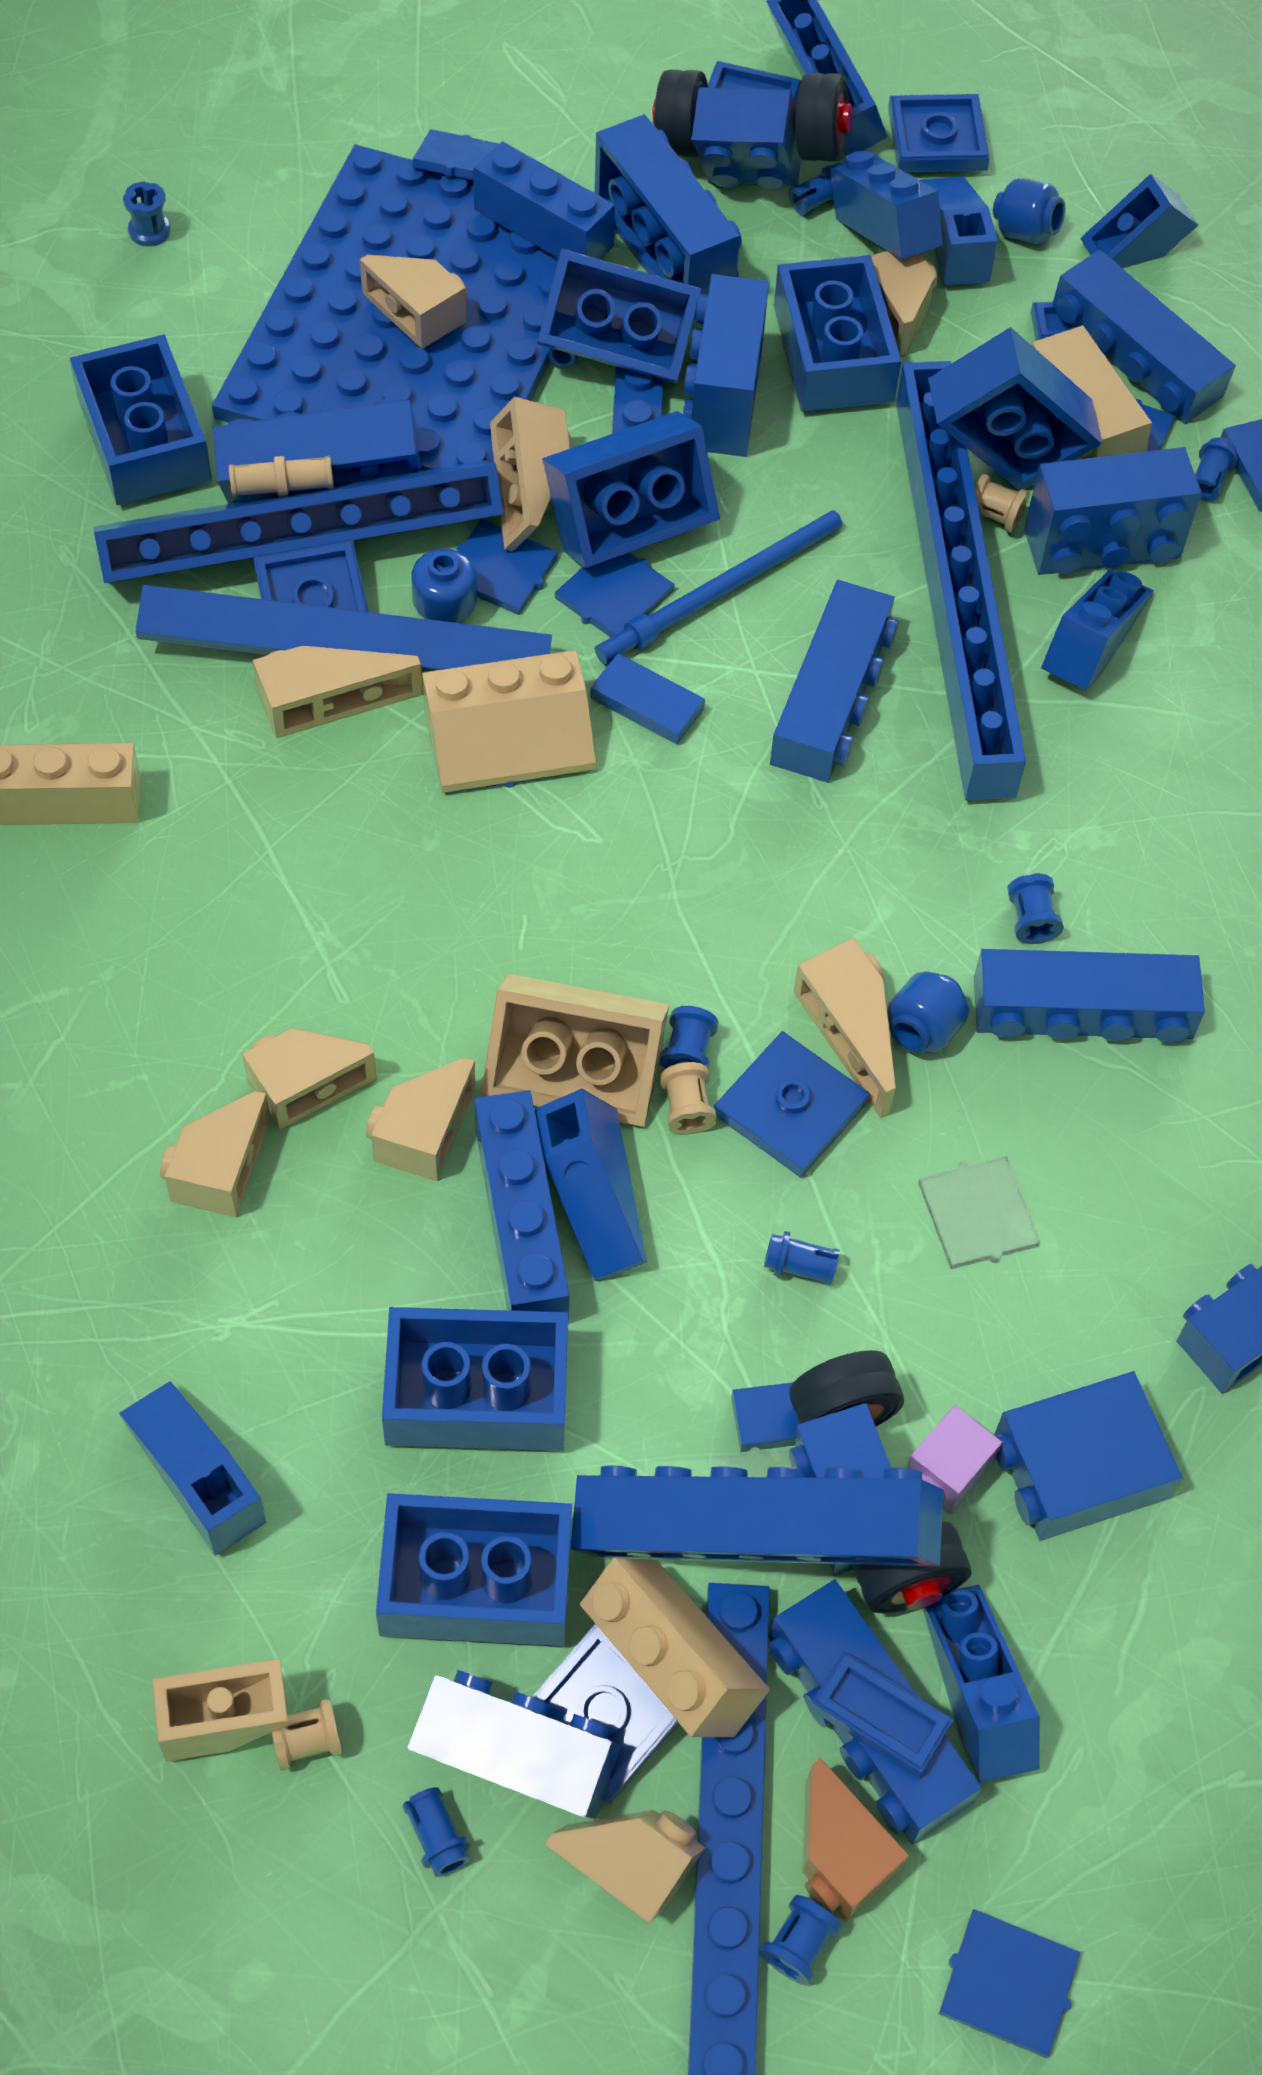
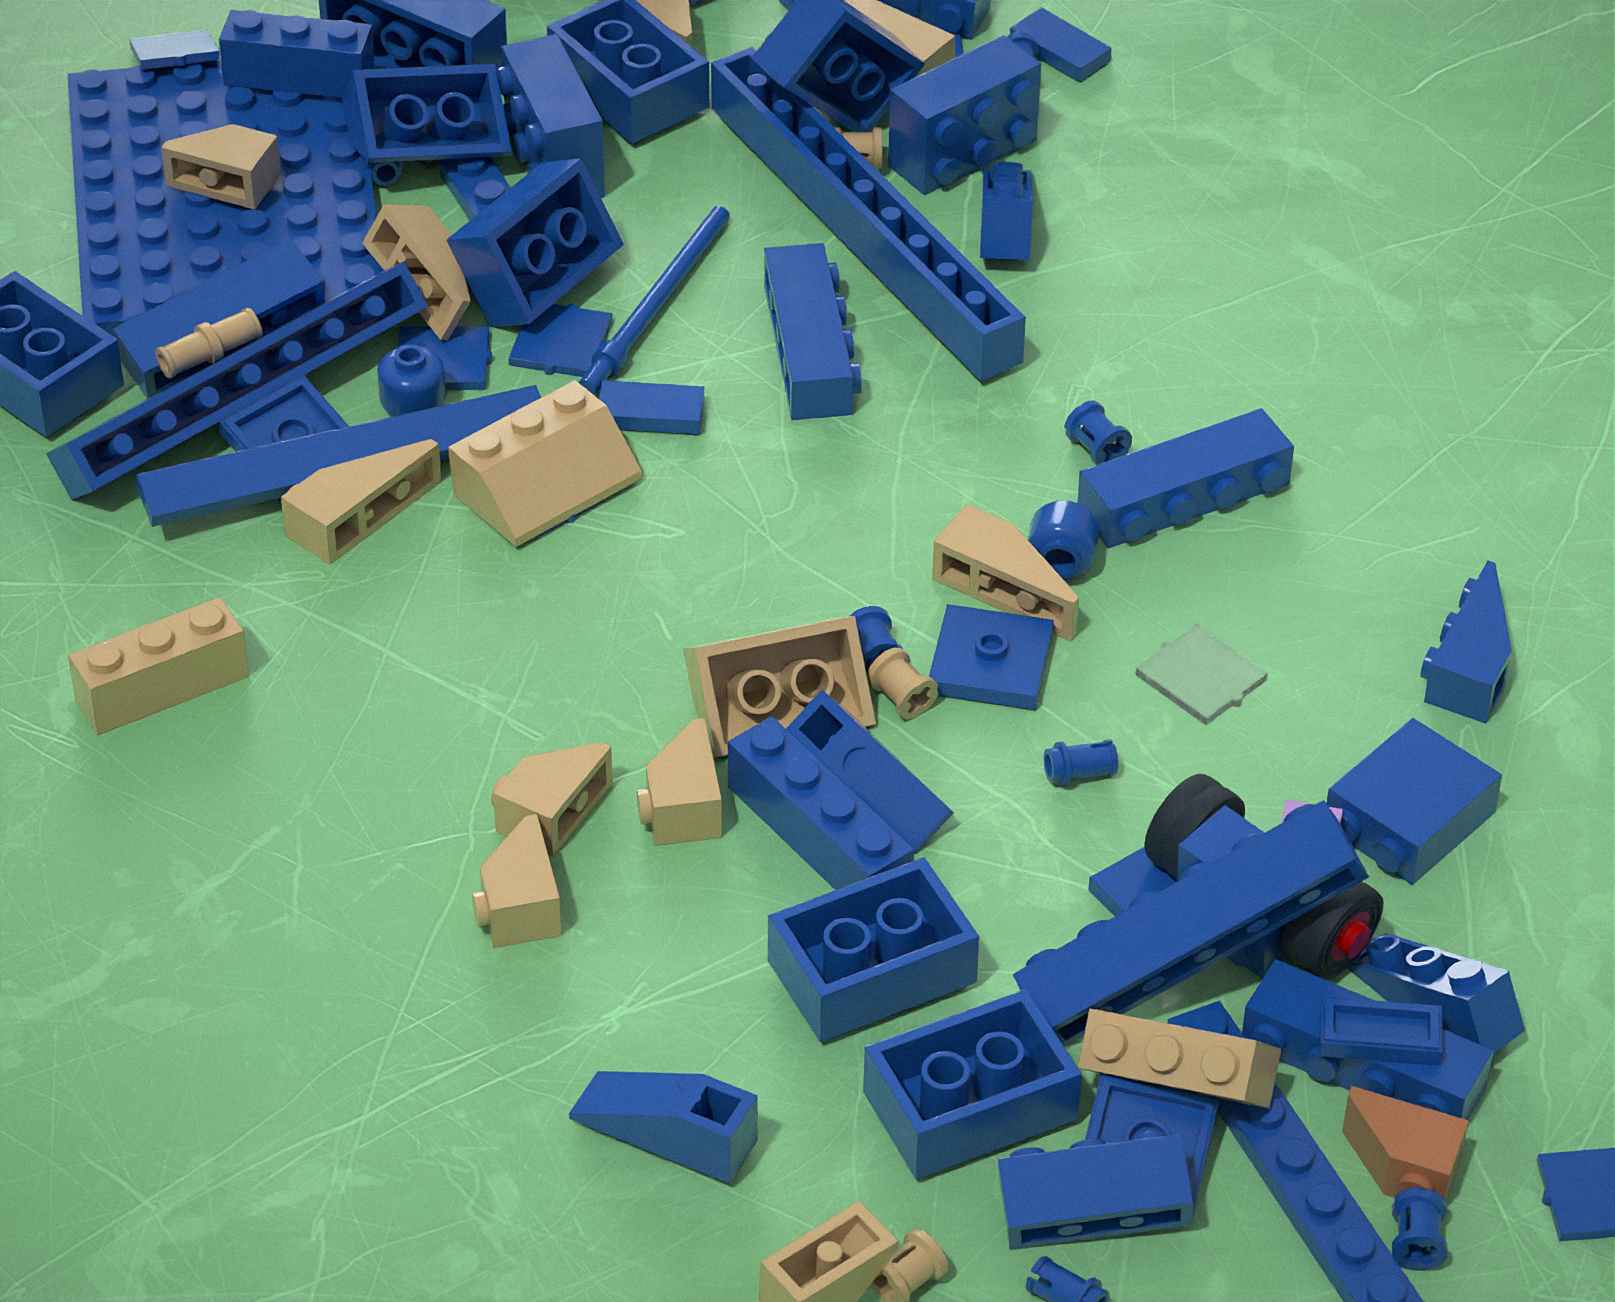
camera: 25 degrees left, 15 degrees down
tan slope [544,1810,705,1924] -> none

